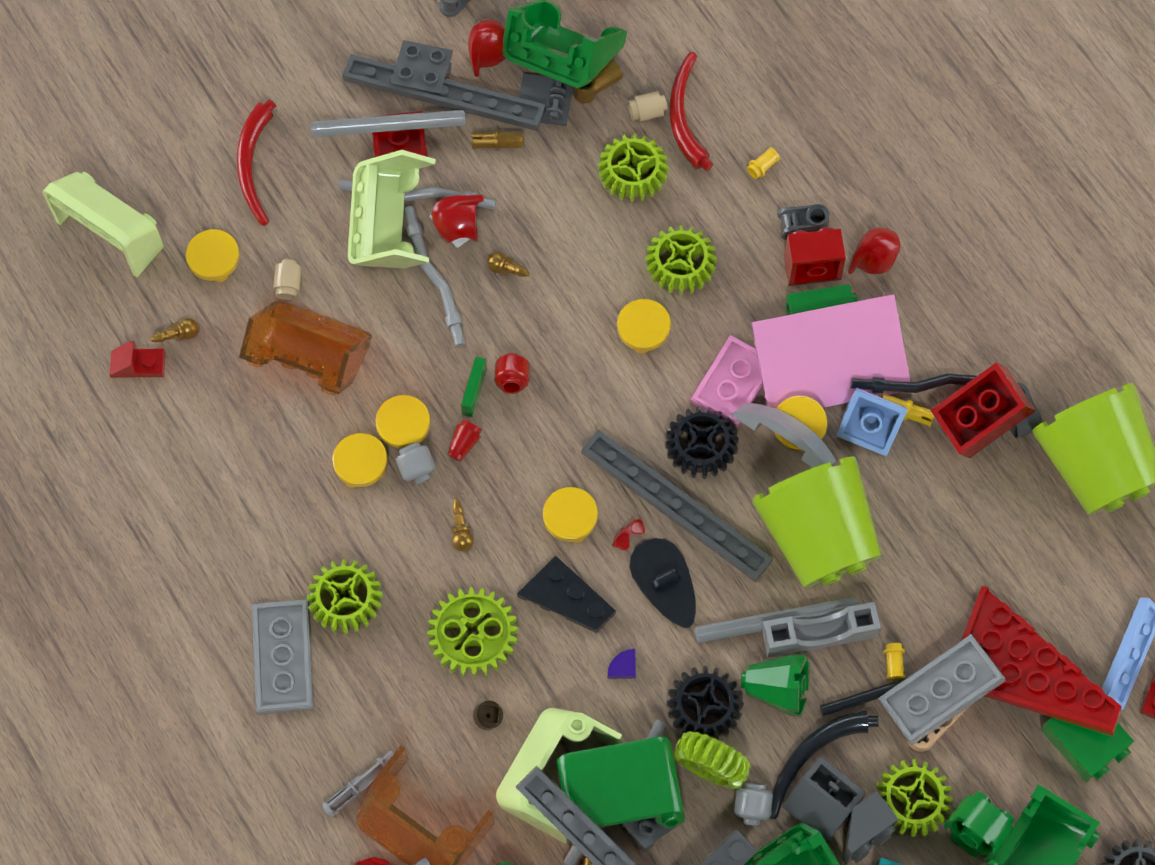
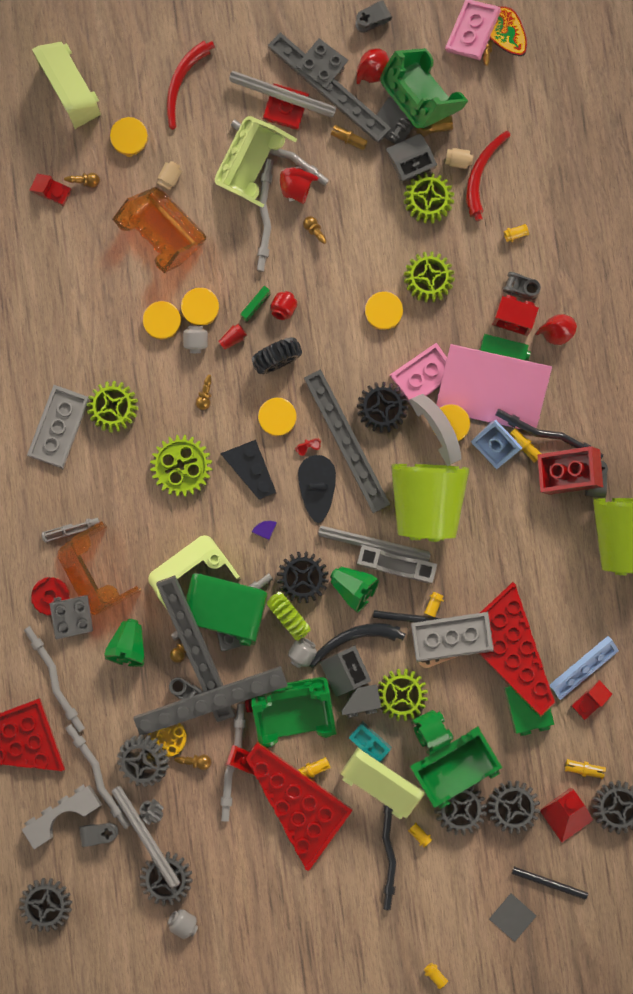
camera: 25 degrees right, 15 degrees up
dark brown tile [473,700,503,730] -> none
none -> black gear [252,337,302,374]
none -> dark grey slope [386,133,437,184]

